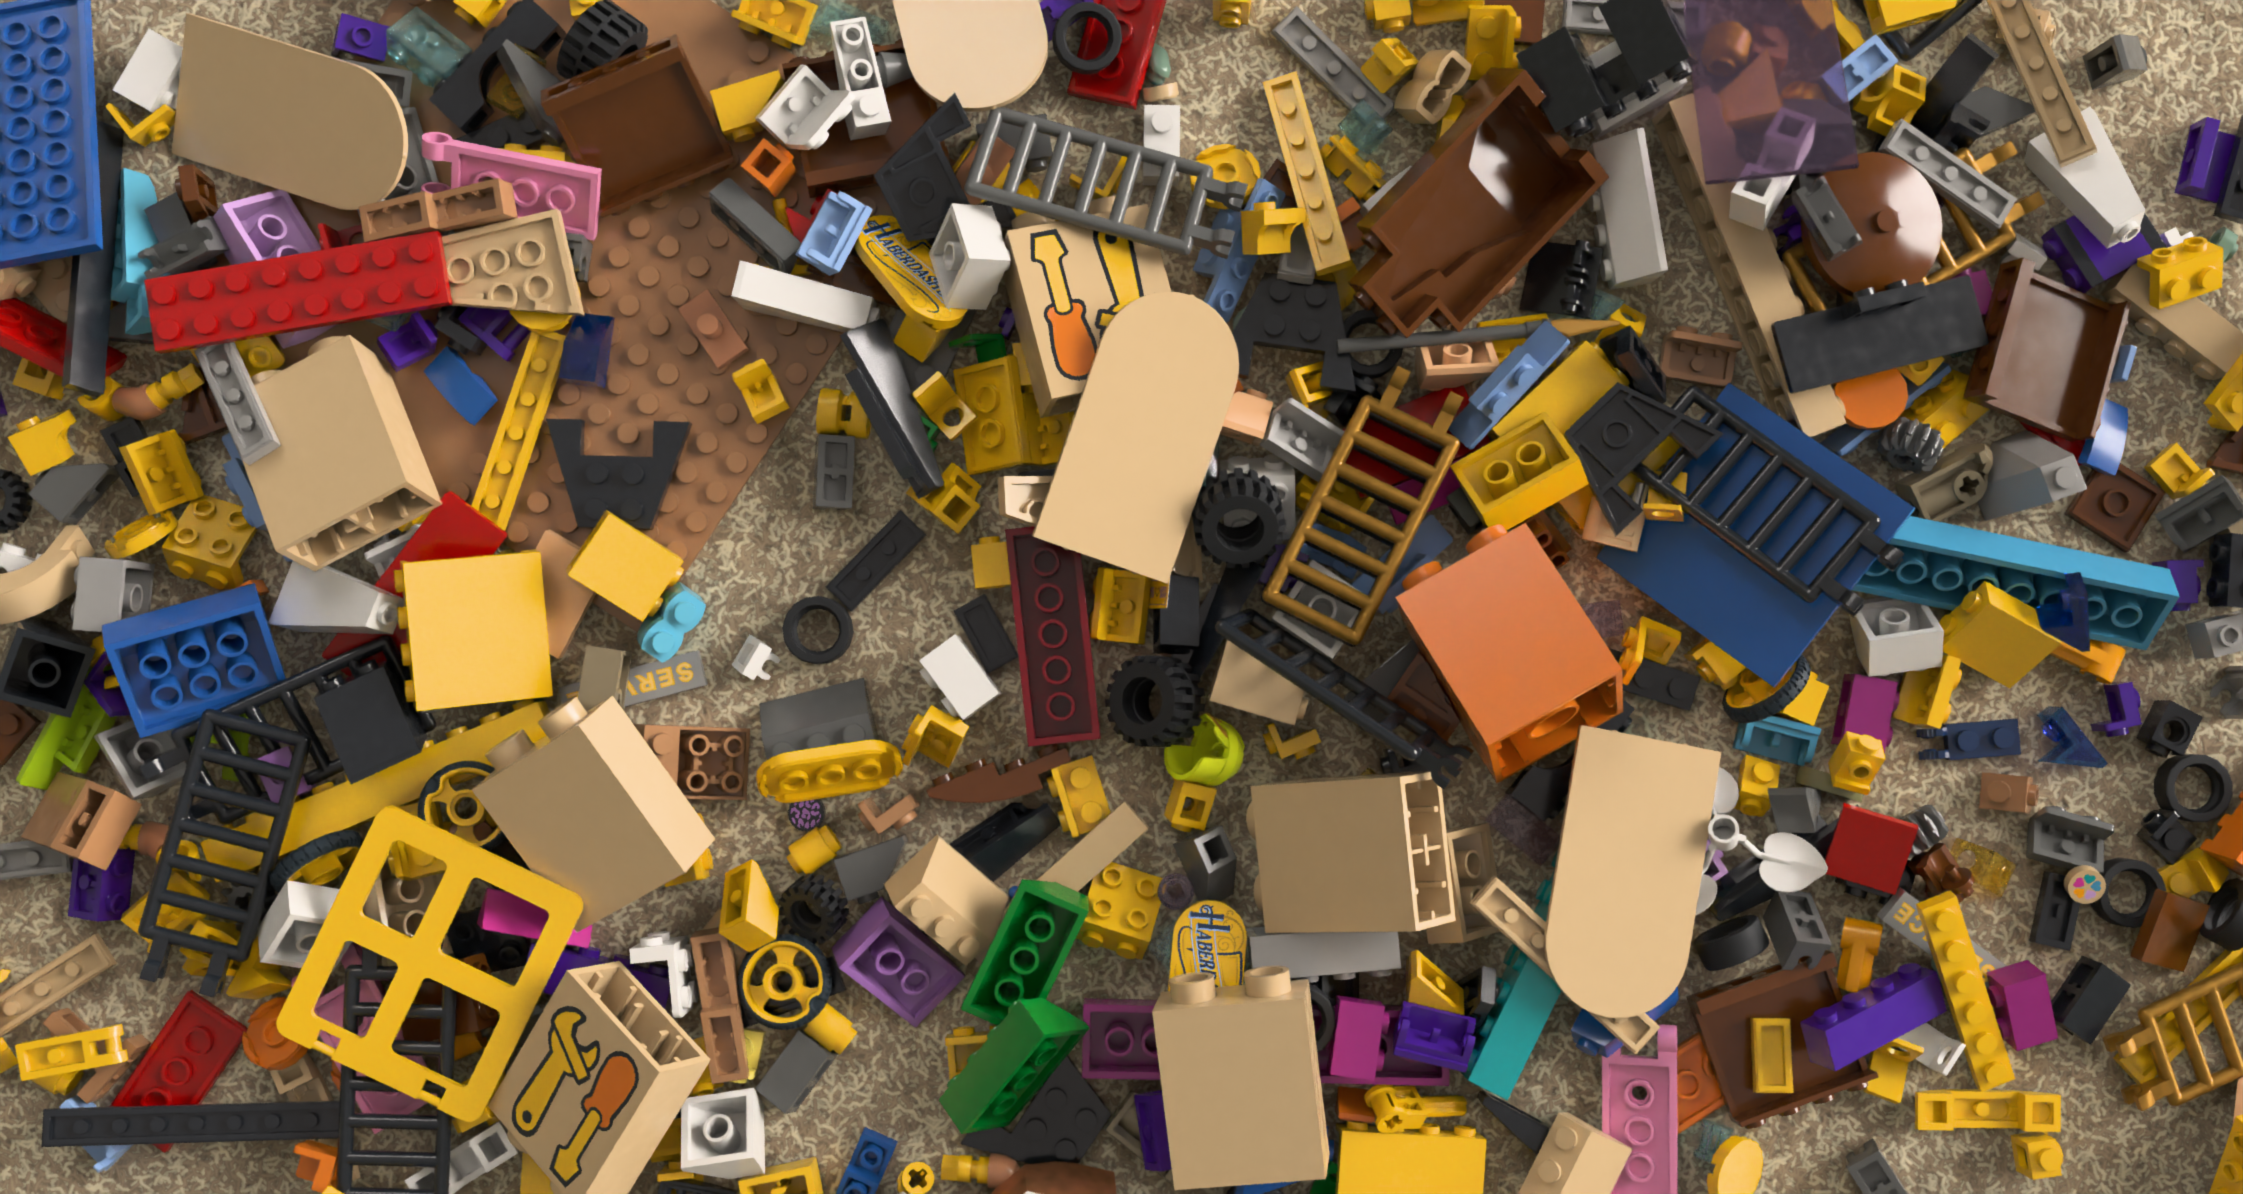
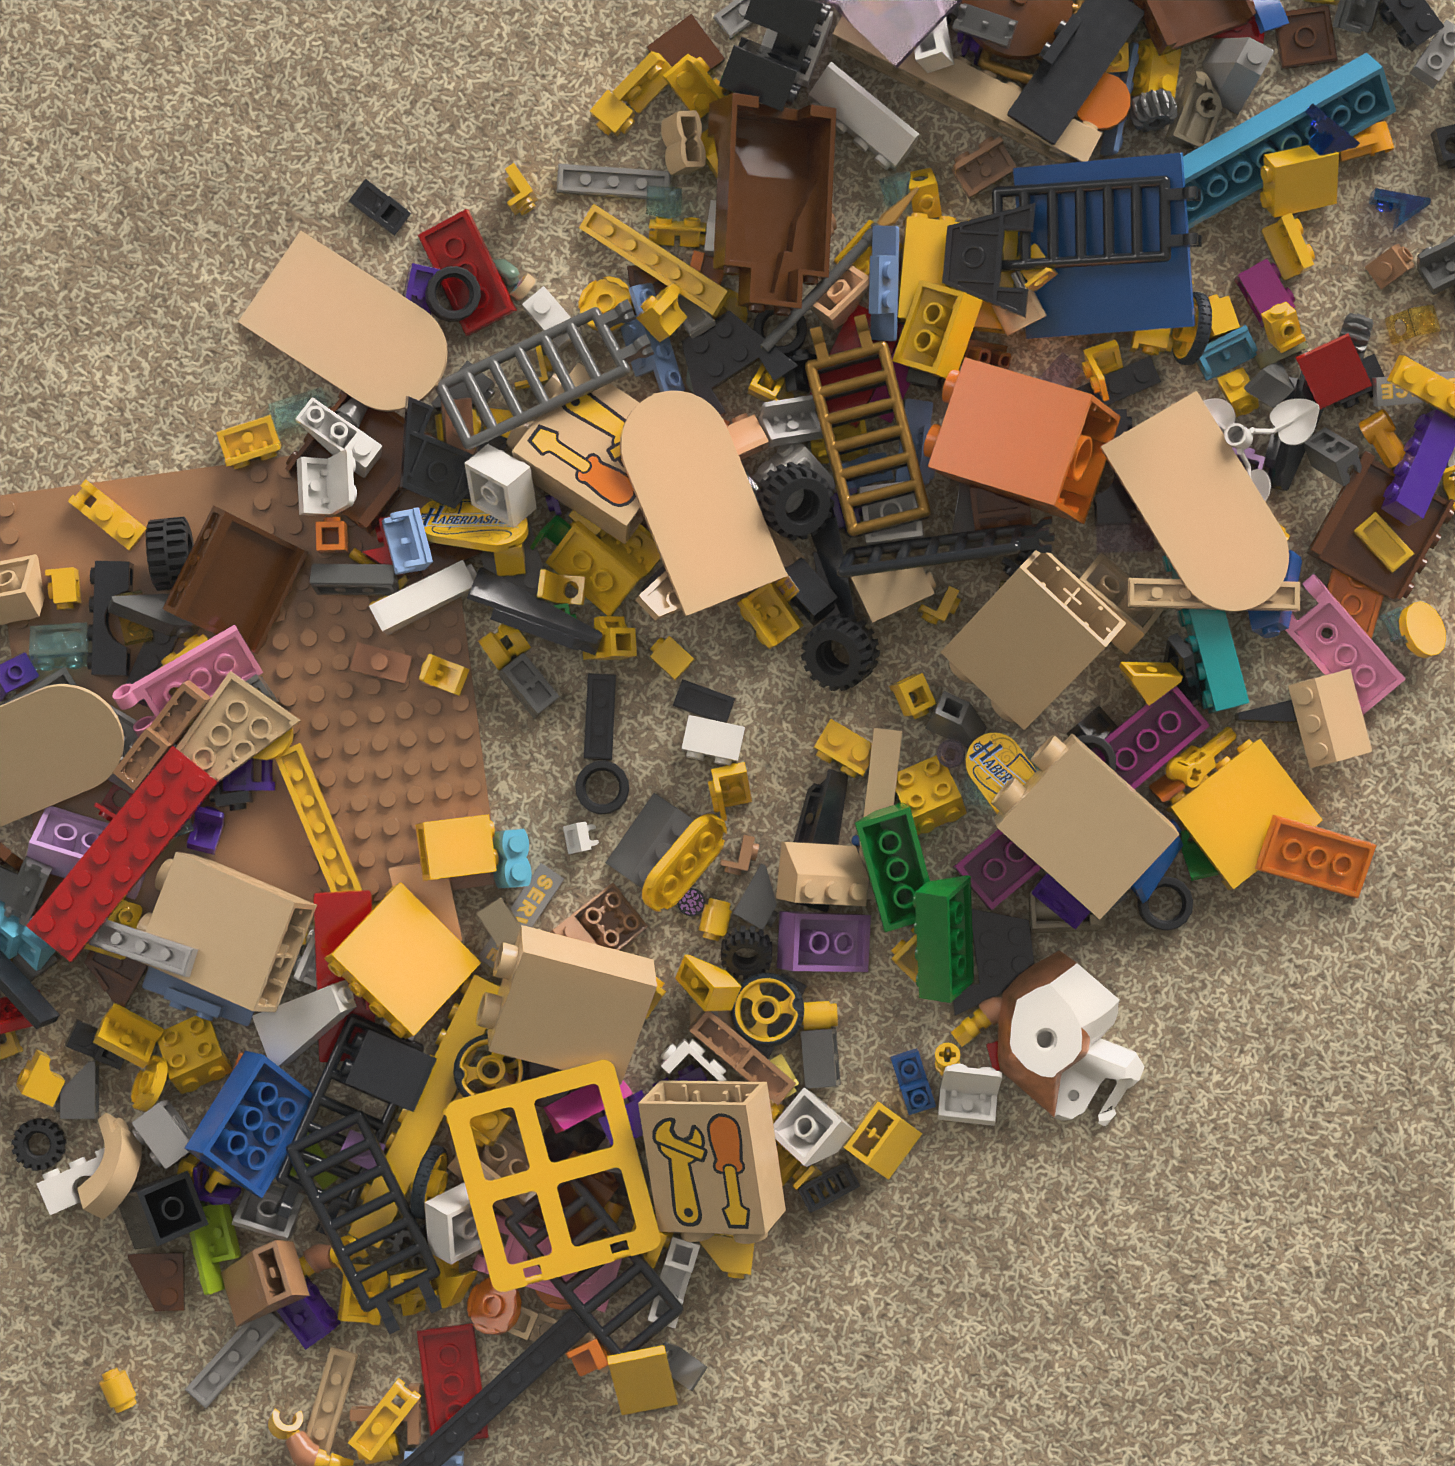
camera: 40 degrees left, 0 degrees up
yellow piece [77,363,205,421] -> none
blue slope [424,346,498,426] -> none
black wing [546,419,692,530] -> none
clear blue slope [559,313,615,388] -> none
yellow slope [710,70,785,142] -> none
reddish brown slope [926,744,1072,803] -> none
dark red brick [1005,526,1101,747] -> none
neon yellow helmet [1164,712,1245,786] -> none
light grey slope [1245,926,1401,983] -> none
magenta brick [1327,995,1389,1081] -> none
yellow slope [1361,37,1419,93] -> none
dark purple hinge [1393,1001,1476,1073] -> none
black hinge [1519,240,1604,318] -> none
black bracket [1599,325,1666,404] -> none
black tyre [1694,915,1770,971] -> none
white slope [1849,597,1944,677] -> none
reddish brown hips [1908,843,1975,904] -> none
dark blue hinge [1916,718,2021,760] -> none
dark purple bracket [2090,682,2142,737] -> none
dark purple brick [2152,559,2204,612] -> none

